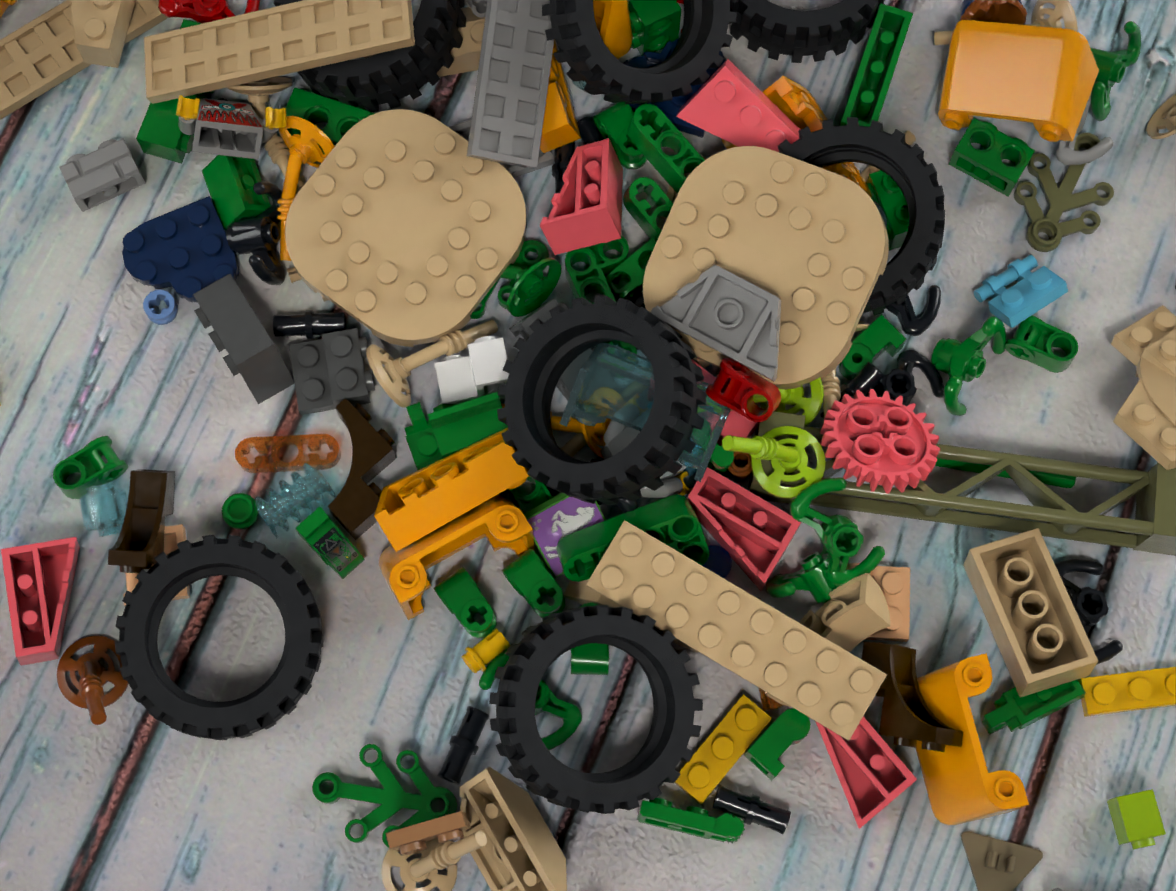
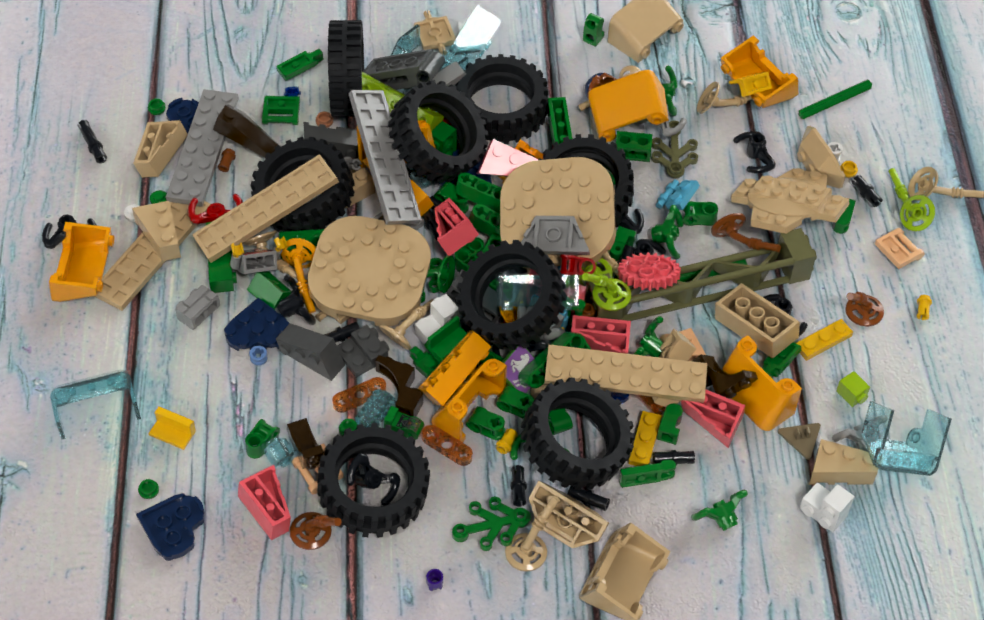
camera: 25 degrees left, 20 degrees down
medium nougat plate [386,811,471,856] -> none
green piece [790,477,885,586] -> none
none -> black piece [347,453,401,506]
none -> clear orange beam [422,425,473,466]
none -> dark purple hose [426,569,443,591]
none -> black pin [567,485,610,511]
none -> dark orange dish [711,213,781,252]

